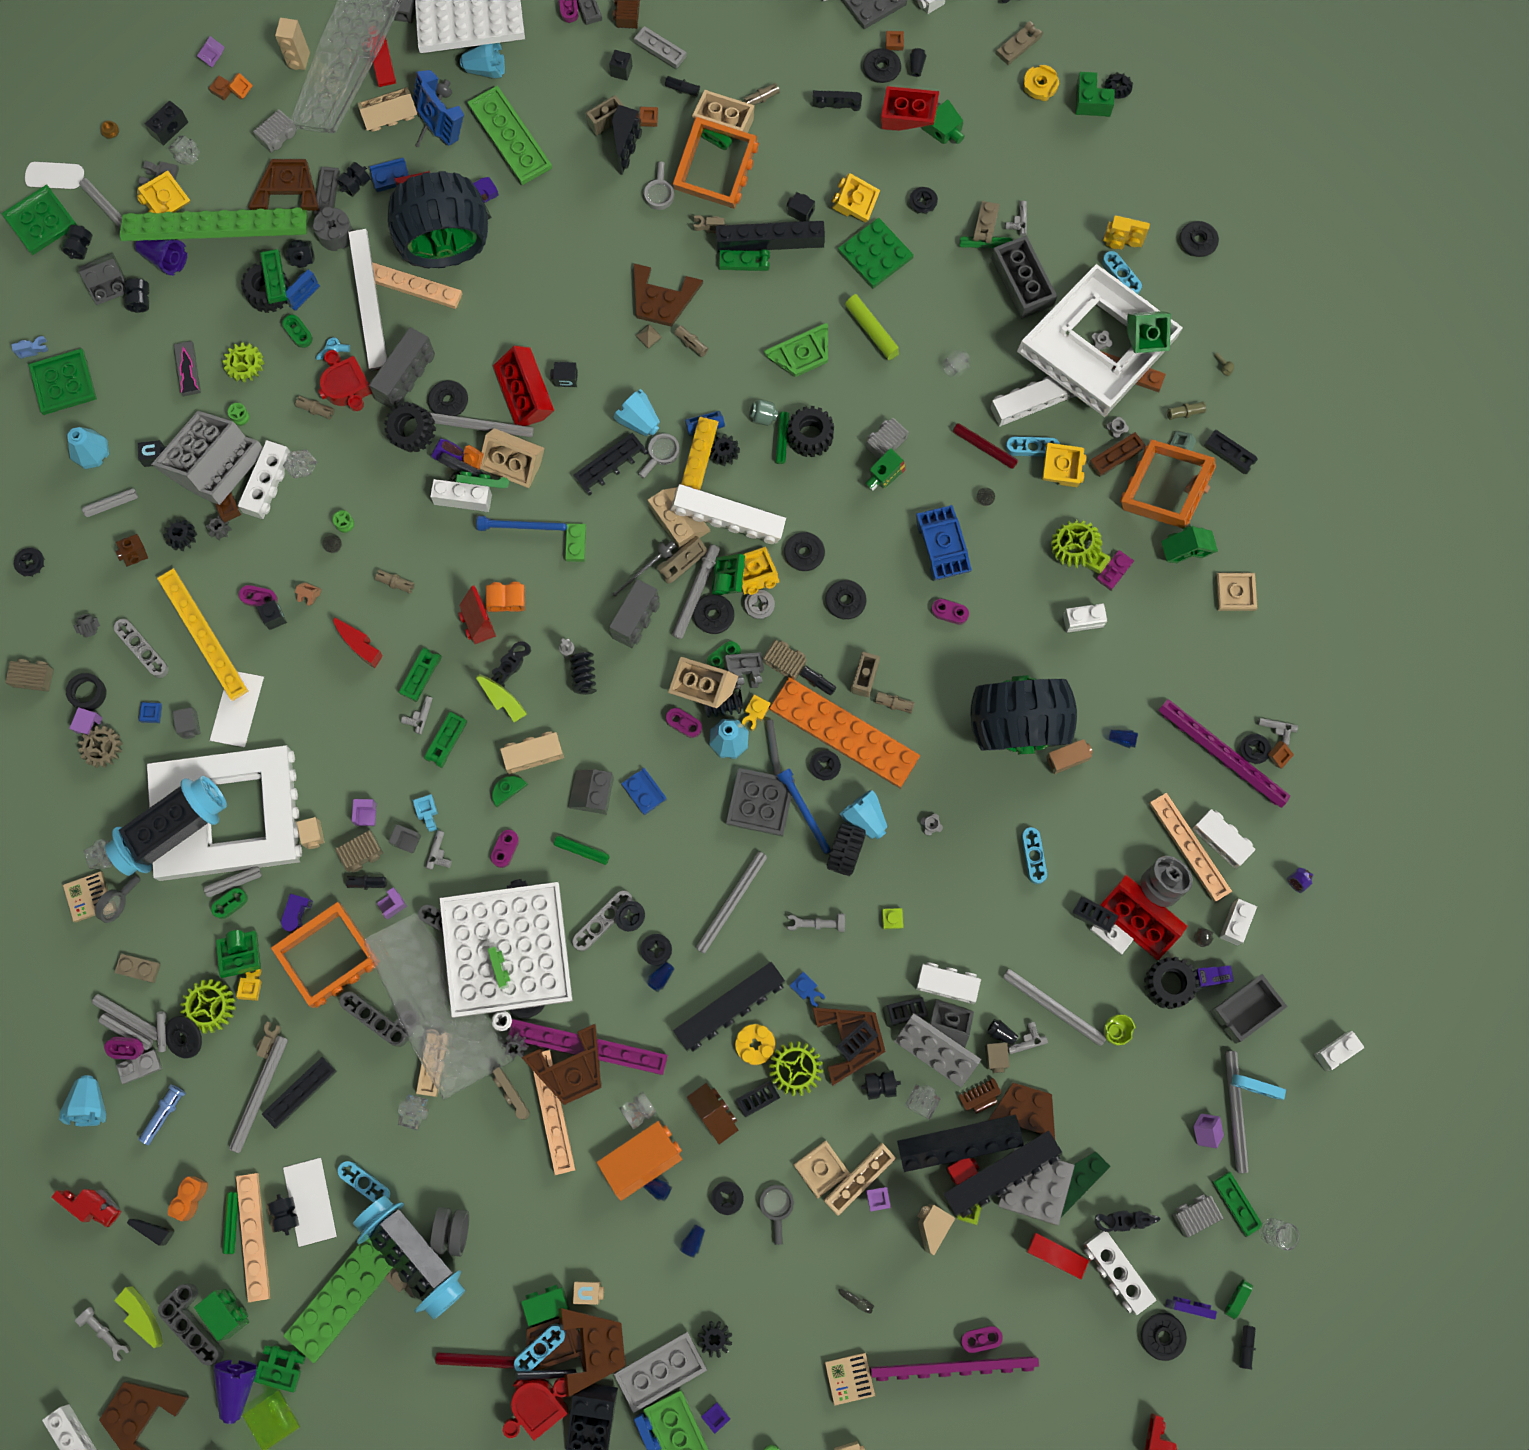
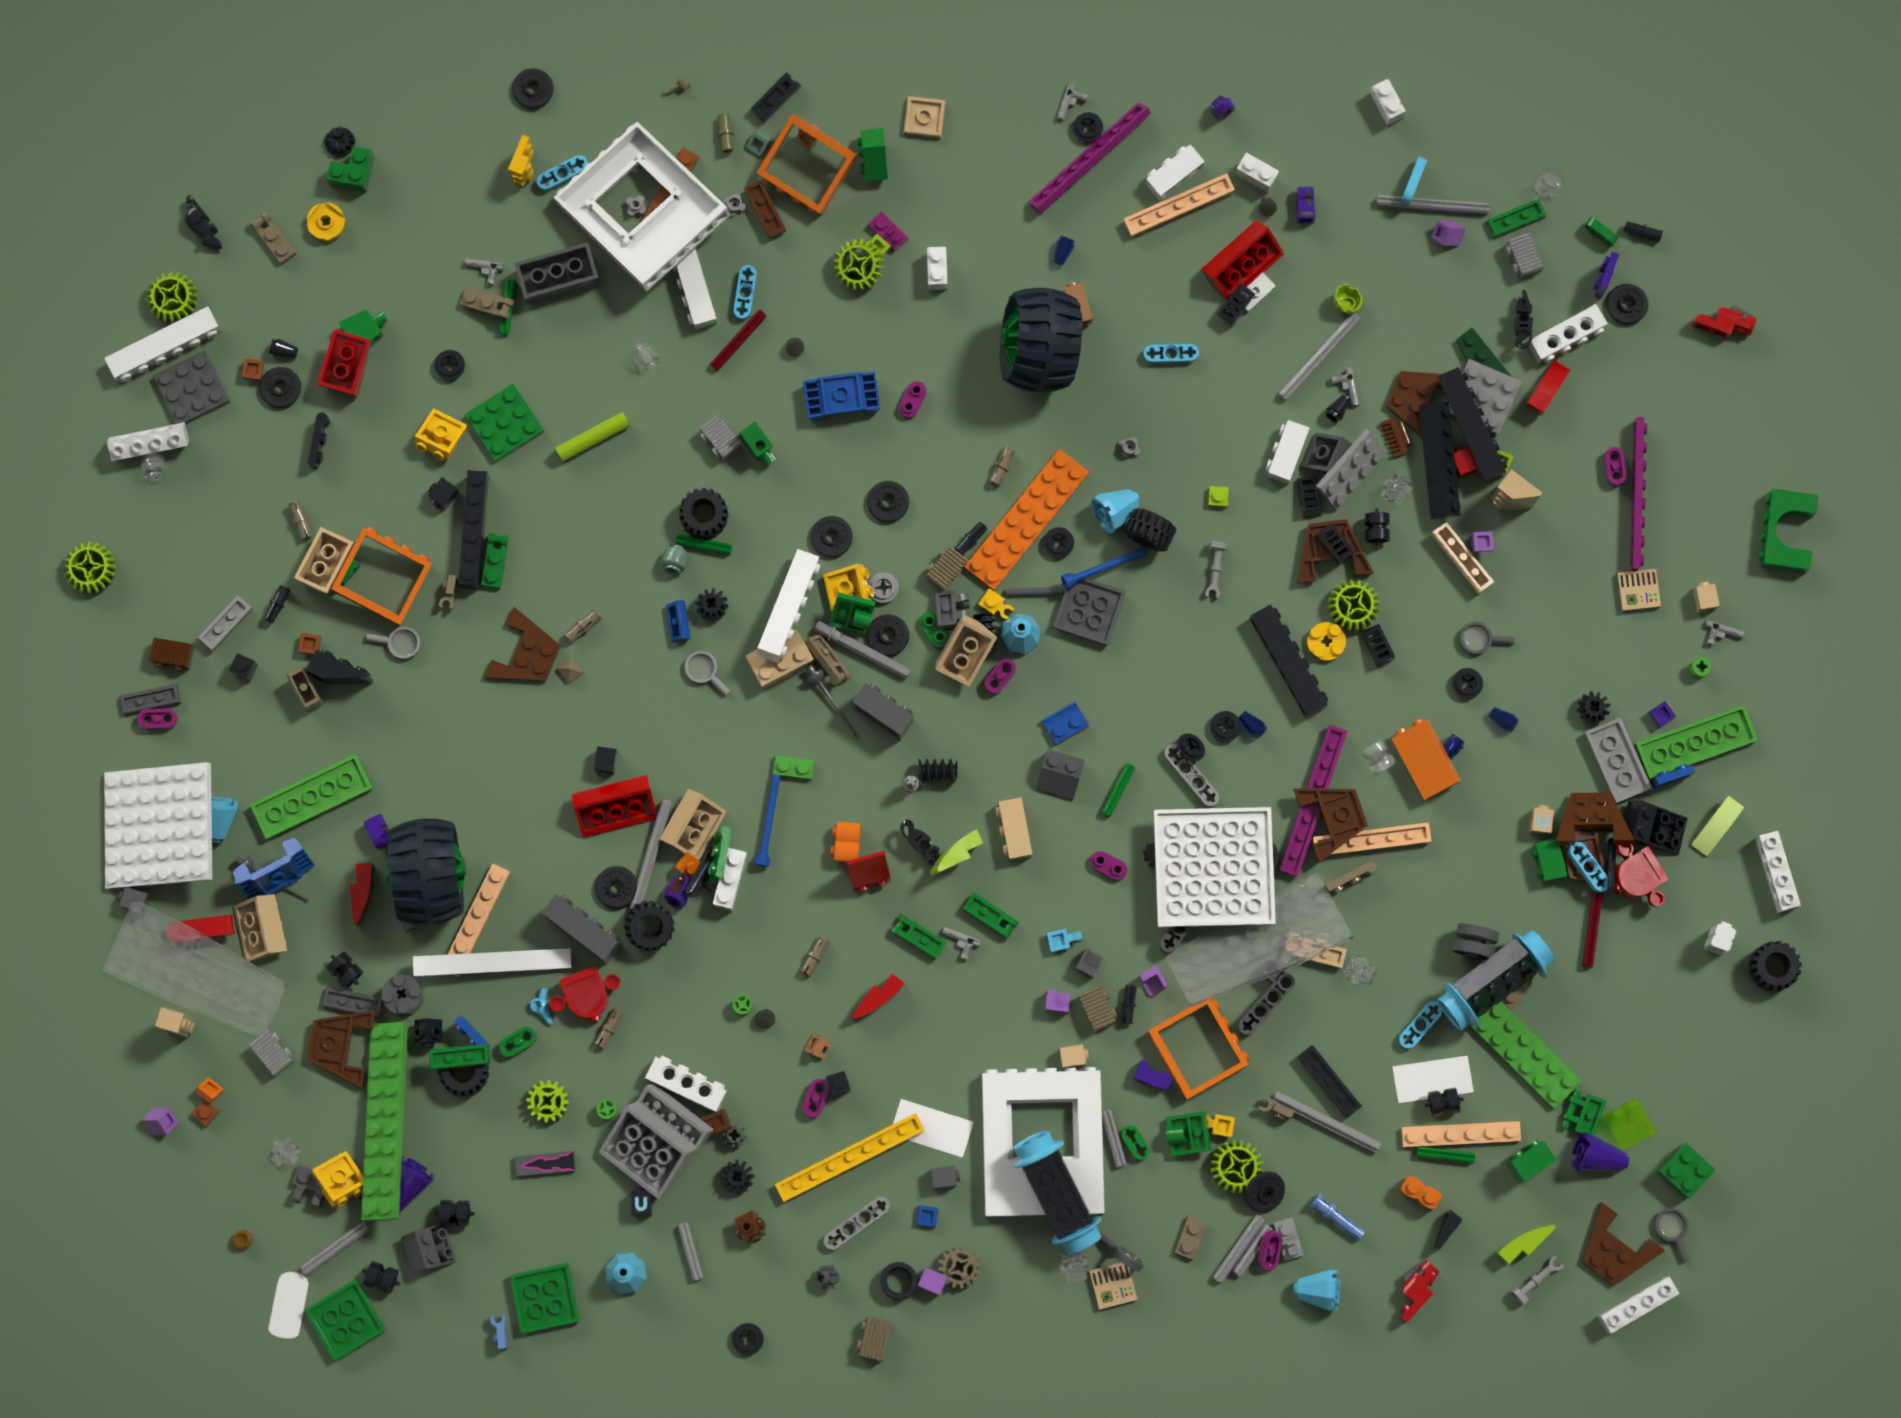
camera: 85 degrees left, 5 degrees up
black brick [145,101,189,146] -> none
light grey hose [157,1011,167,1052] -> none
dark grey beam [158,1284,224,1366] -> none
clear brick [283,449,318,478] -> none
blue plate [369,158,409,192] -> none
light grey hose [425,830,452,870] -> none
bright green plate [488,947,511,990] -> none
green plate [492,776,528,807] -> none
white cone [492,1011,512,1031] -> none
dark grey gear [502,1032,529,1059] -> none
black hinge [573,433,648,496] -> none
medium azure cone [613,389,660,436] -> none
yellow plate [681,417,719,490] -> none
reddish brown brick [687,1083,739,1144] -> none
light grey axle [696,852,767,953] -> none
bright green wing [764,323,828,377] -> none
blue plate [790,972,825,1008] -> none
tan tile [794,1141,850,1199] -> none
clear smoke piece [839,1289,875,1314] -> none
dark tan brick [851,652,880,698] -> none
dark tan brick [985,1043,1010,1073] -> none
yellow plate [1042,443,1086,488] -> none
green slope [1127,311,1171,353] -> none
dark grey wheel [1140,856,1193,907] -> none
black tyre [1144,957,1199,1009] -> none
dark grey piece [1210,974,1288,1044] -> none
dark orange plate [1268,741,1294,769] -> none

